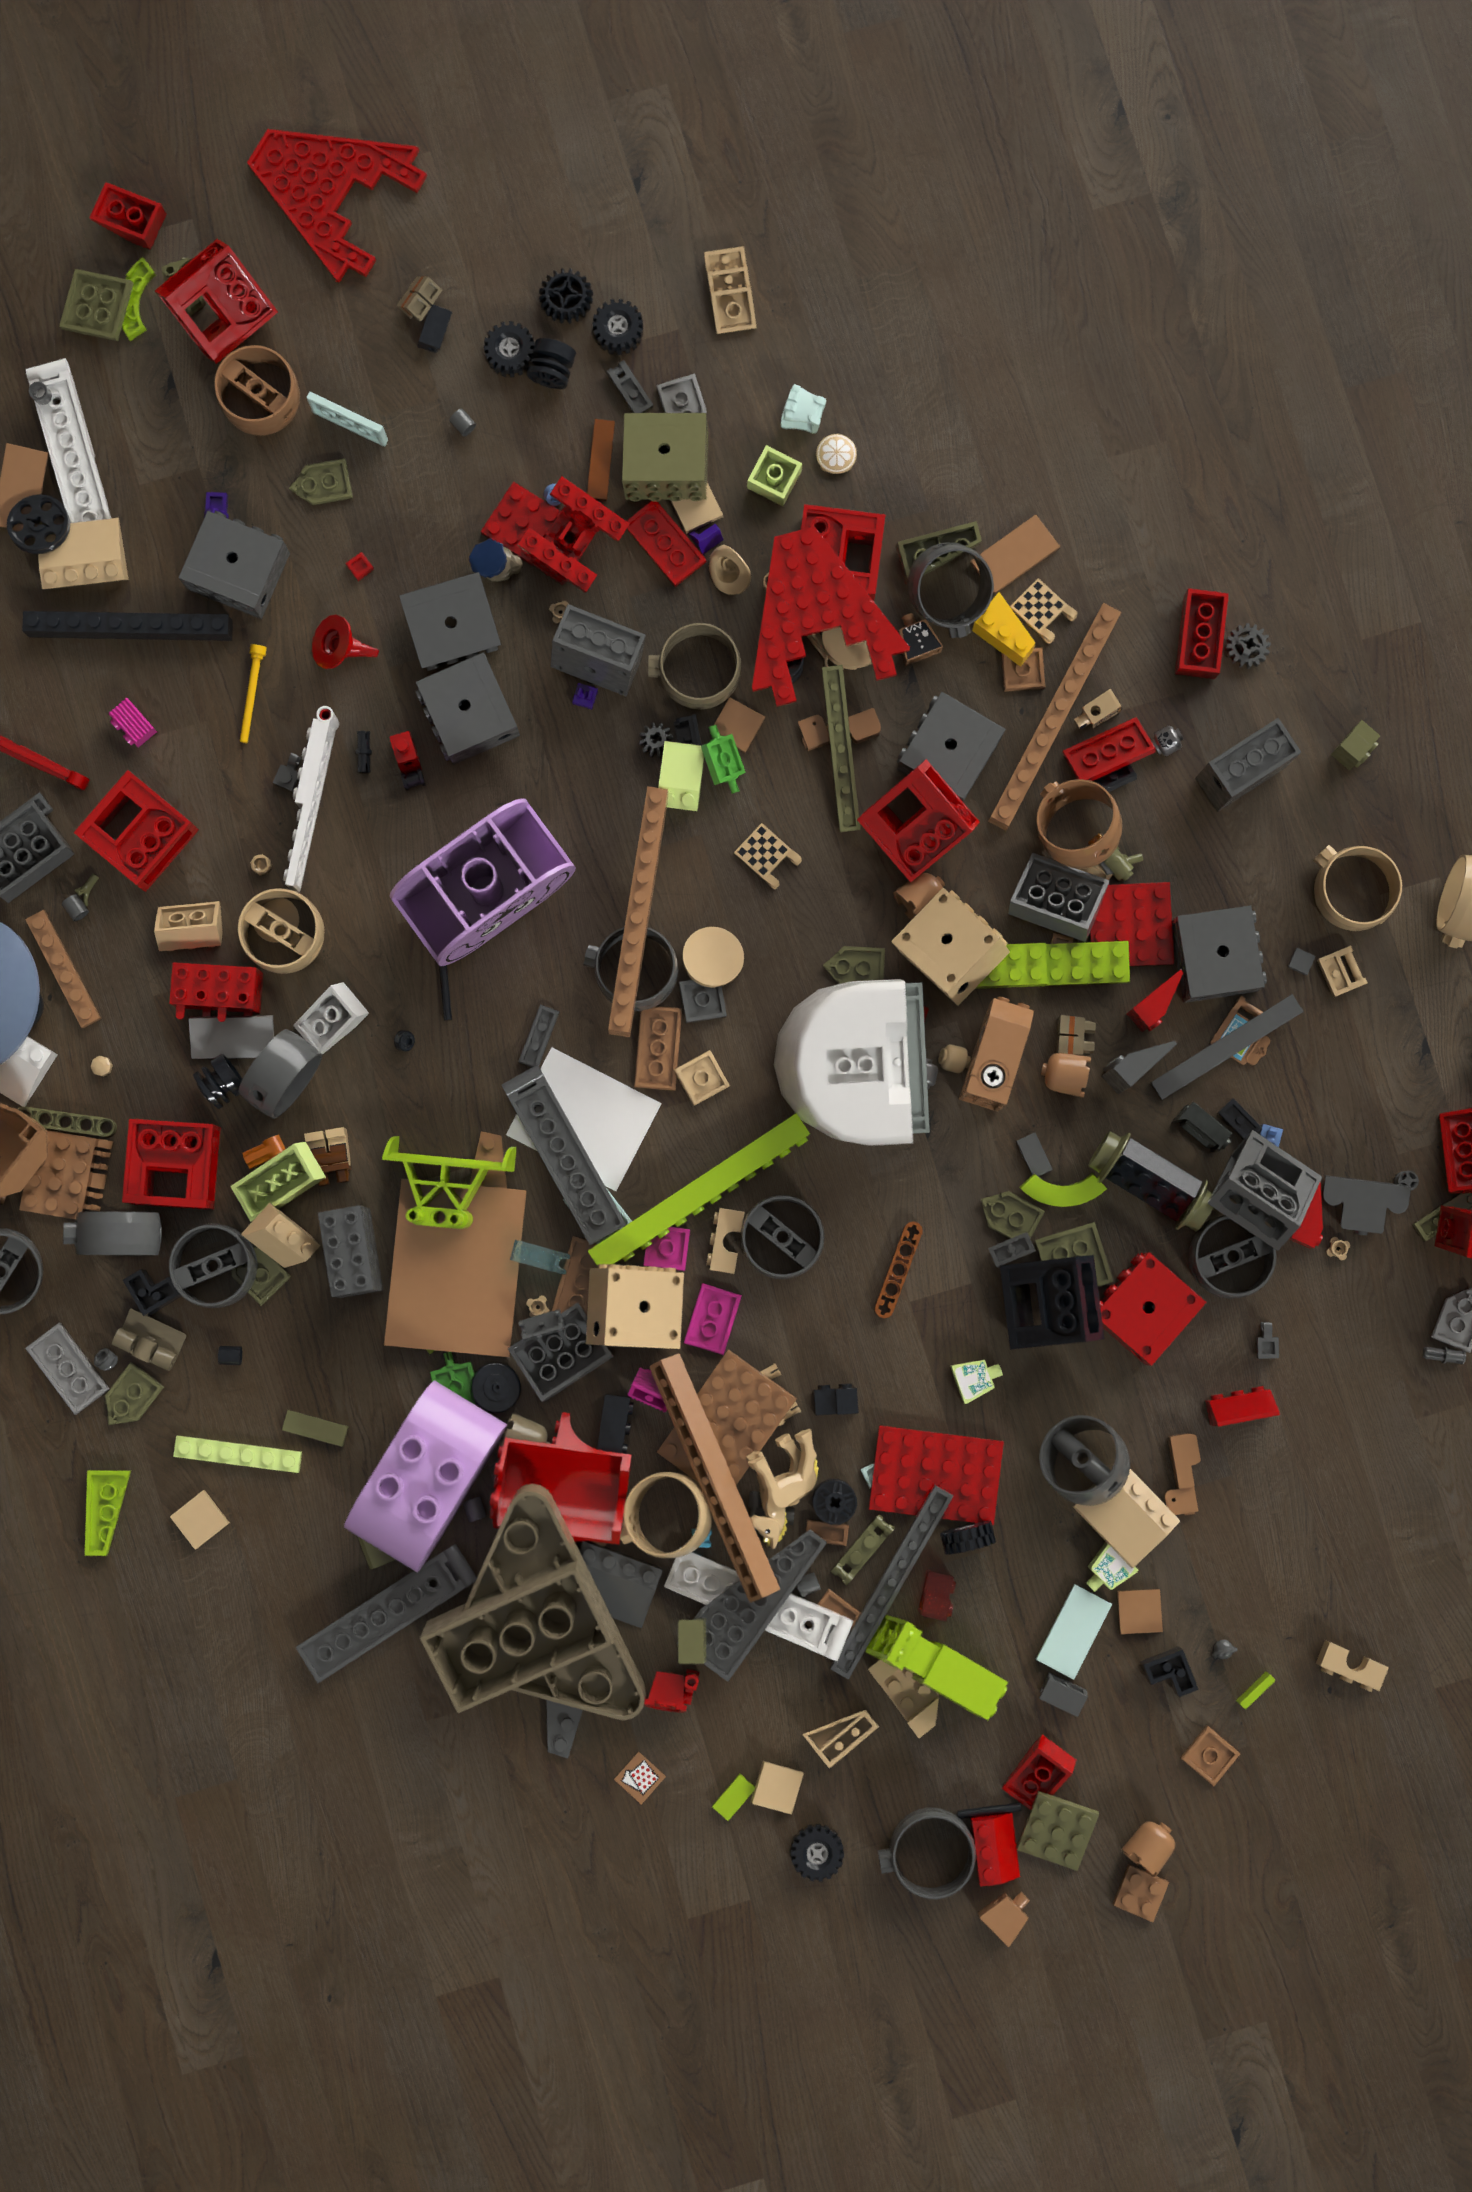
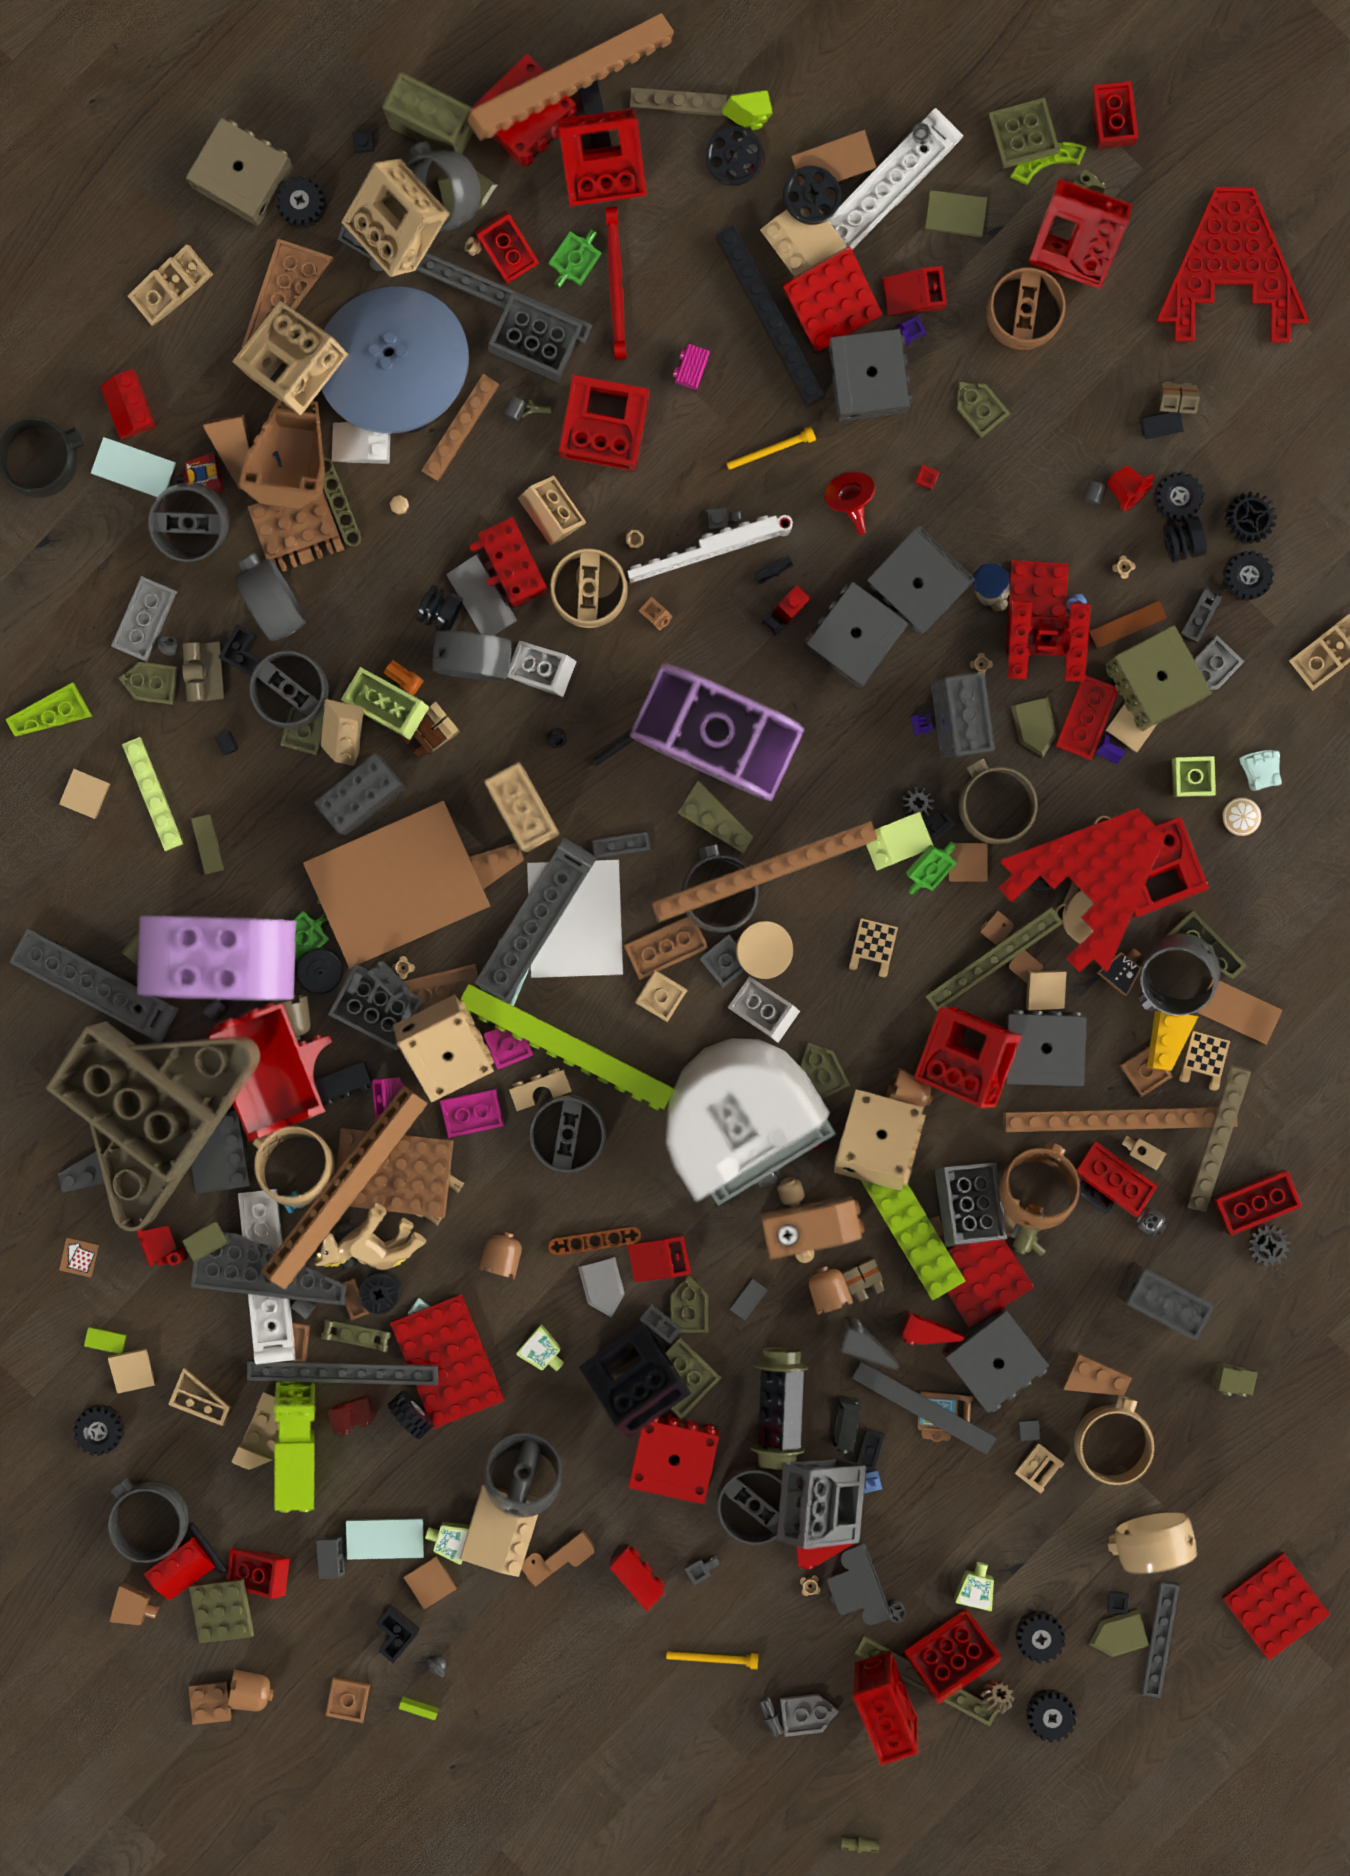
camera: 65 degrees right, 5 degrees up
red piece [122,1119,221,1210] -> none
light aqua tile [306,392,388,446] -> none
lime piece [382,1136,516,1229] -> none
clear light blue plate [510,1240,570,1275] -> none
tan hat [709,545,751,595] -> none
black brick [813,1383,859,1416] -> none
lime tile [1019,1173,1107,1207] -> none
tan arch [1316,1640,1389,1692] -> none
none -> medium nougat cylinder [478,1232,522,1279]
none -> tan piece [485,763,560,853]
none -> light grey tile [578,1257,625,1317]
none -> red slope [627,1234,691,1283]
none -> medium nougat bracket [639,597,672,631]
none -> yellow piece [666,1651,758,1669]
none -> olive wedge [678,781,753,854]
none -> white slope [727,976,800,1043]
none -> red plate [782,246,883,353]
none -> tan tile [795,1250,814,1263]
none -> red slope [883,266,947,316]
none -> olive tile [925,190,987,237]
none -> torso [954,1562,994,1611]
none -> olive tile [1011,697,1057,758]
none -> tan tile [1026,970,1067,1010]
none -> medium nougat wedge [1060,1351,1132,1396]
none -> red container [1107,465,1154,511]
none -> tan plate [1112,556,1135,579]
none -> dark tan plate [1186,1065,1251,1212]

